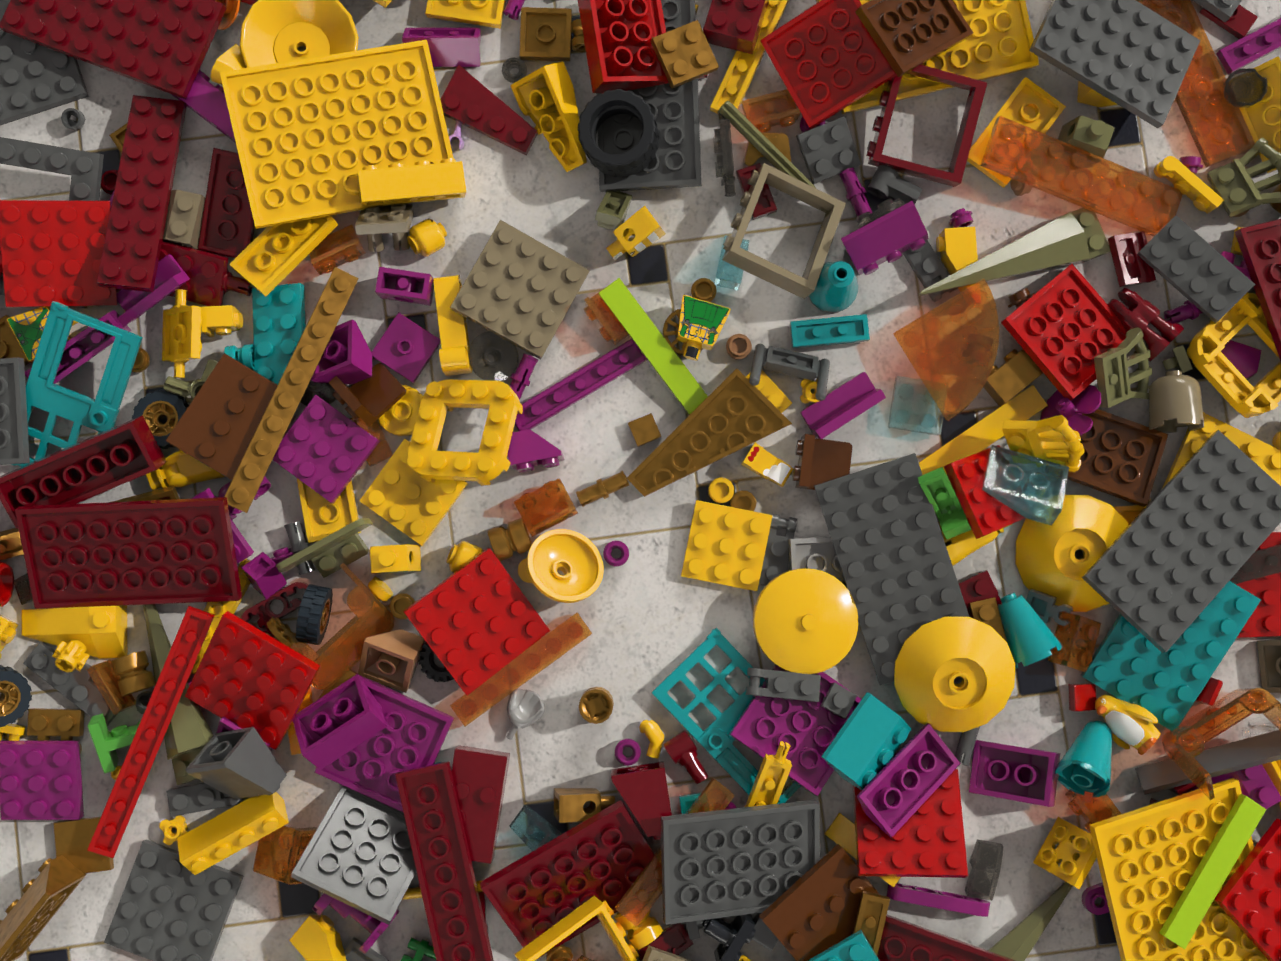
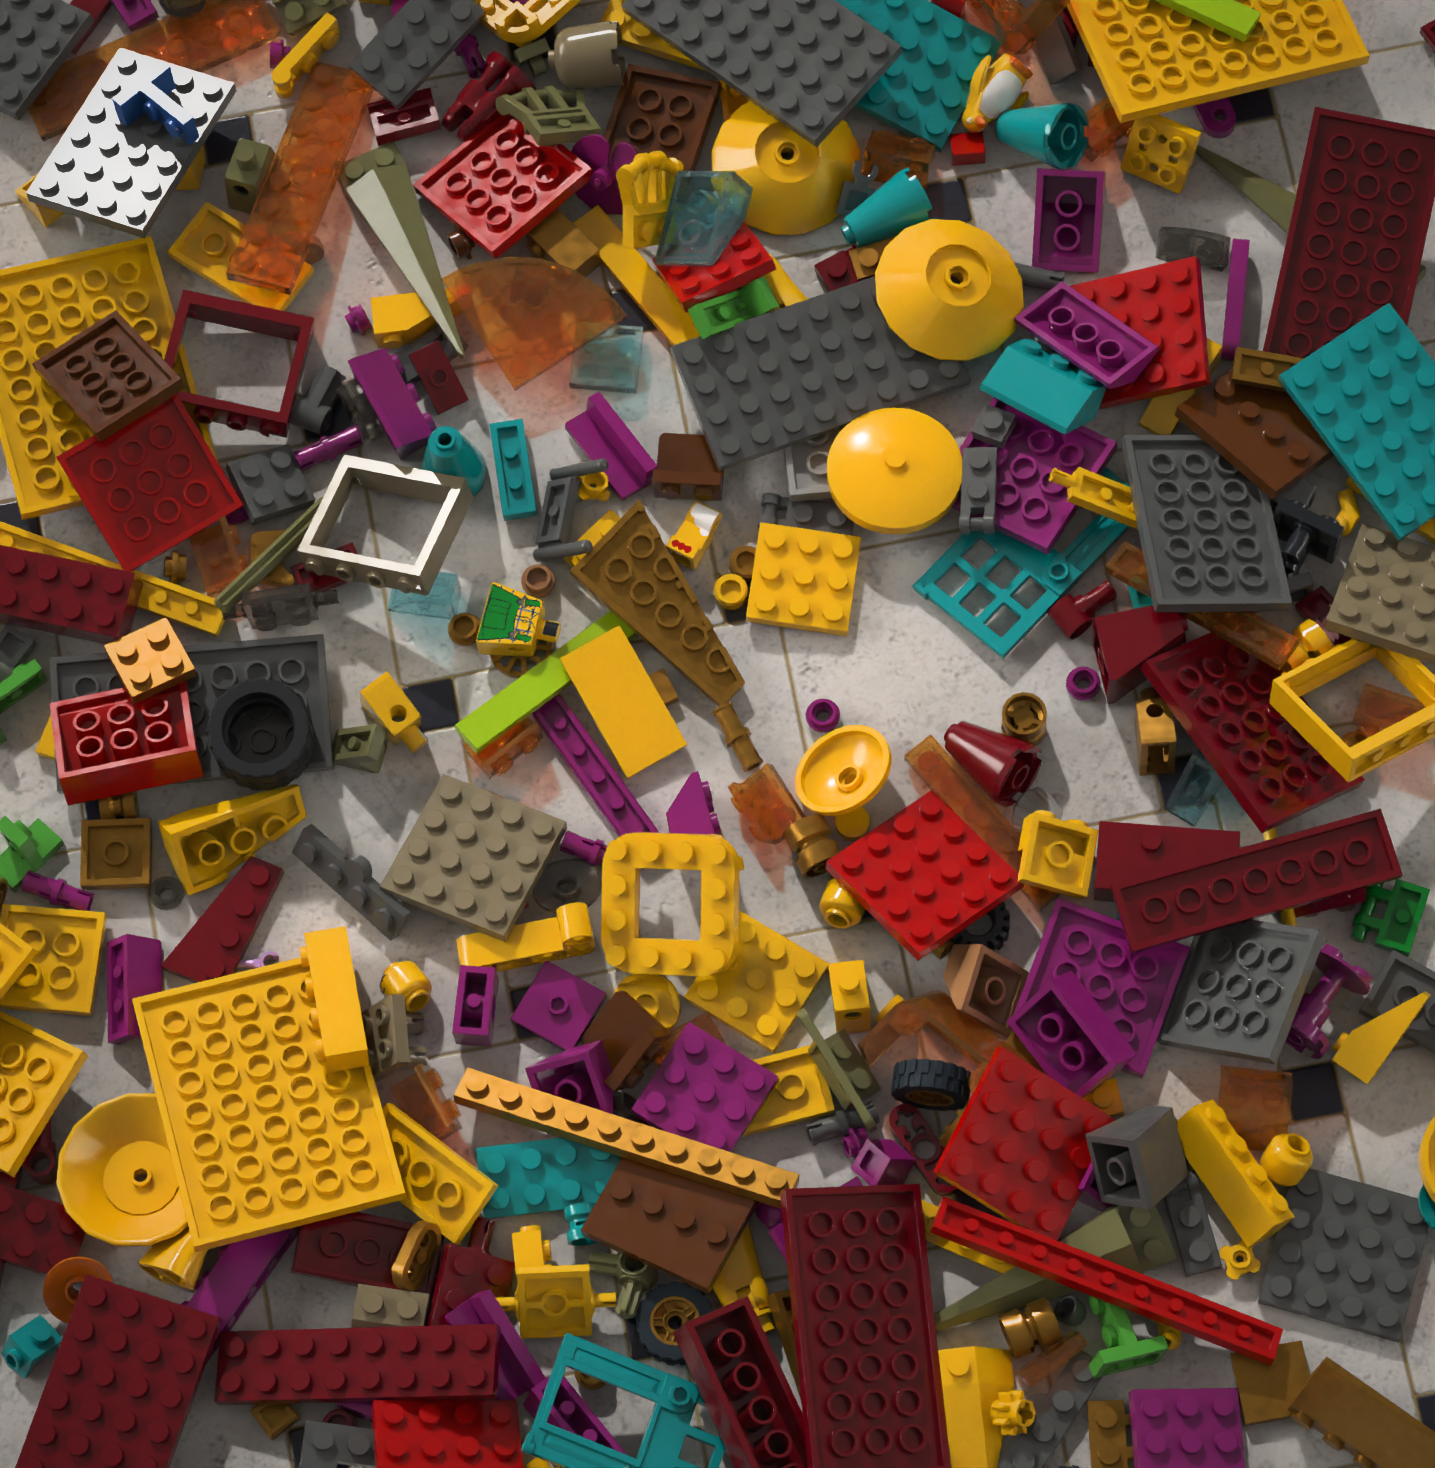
camera: 85 degrees left, 15 degrees down
pearl gold plate [390,593,415,619] -> none
yellow arm [639,720,664,759] -> none
none -> blue bracket [112,60,200,145]
none -> pearl gold plate [164,550,186,584]
none -> dark grey hinge [292,824,411,941]
none -> pearl gold plate [392,1221,442,1291]
none -> dark red plate [408,340,469,415]
none -> yellow tile [559,625,687,779]
none -> dark red cone [944,721,1042,807]
none -> yellow plate [1017,810,1099,899]
none -> yellow head [1260,1133,1314,1187]

